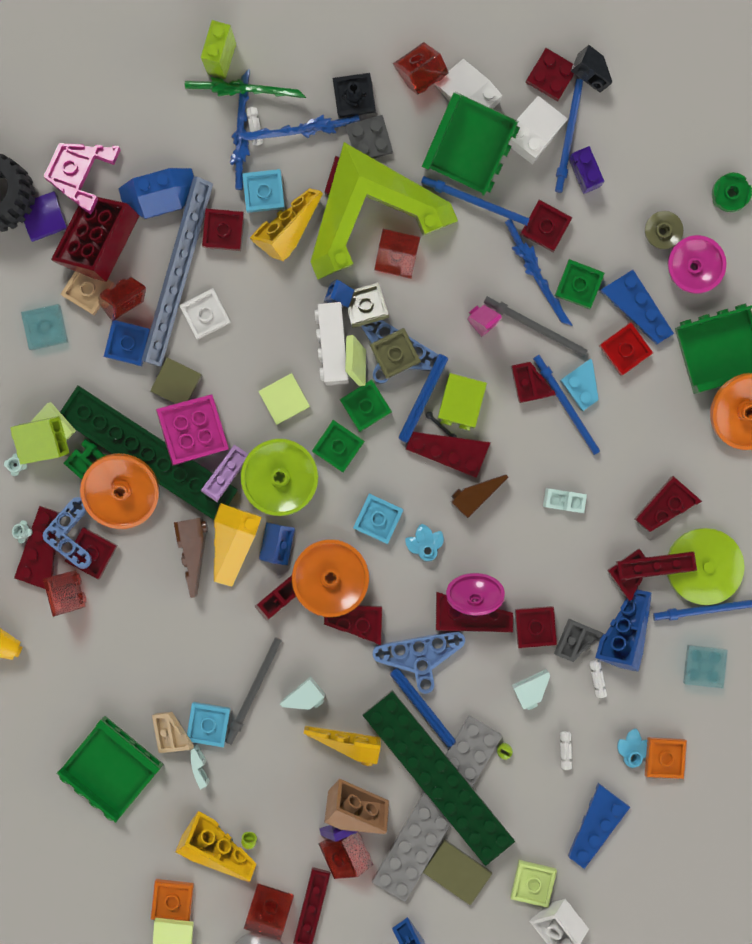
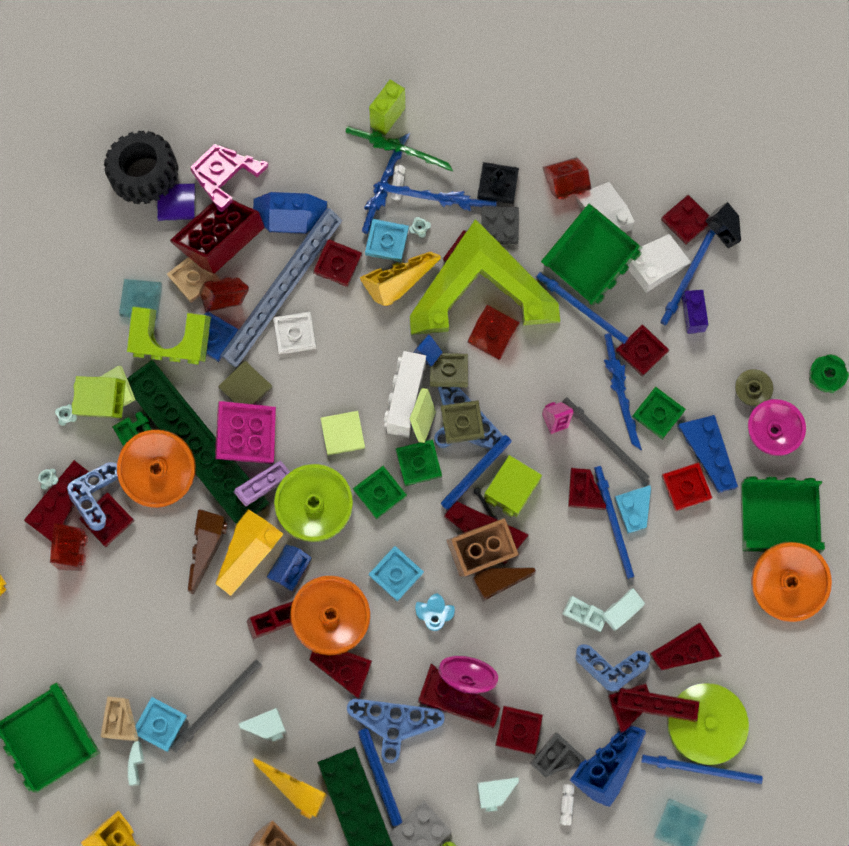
camera: 15 degrees right, 15 degrees down
none -> lime arch [127,307,211,365]
none -> light aqua plate [409,217,431,238]
none -> medium nougat slope [446,518,519,577]
none -> medium blue beam [575,644,650,691]
none -> light aqua slope [602,588,645,631]

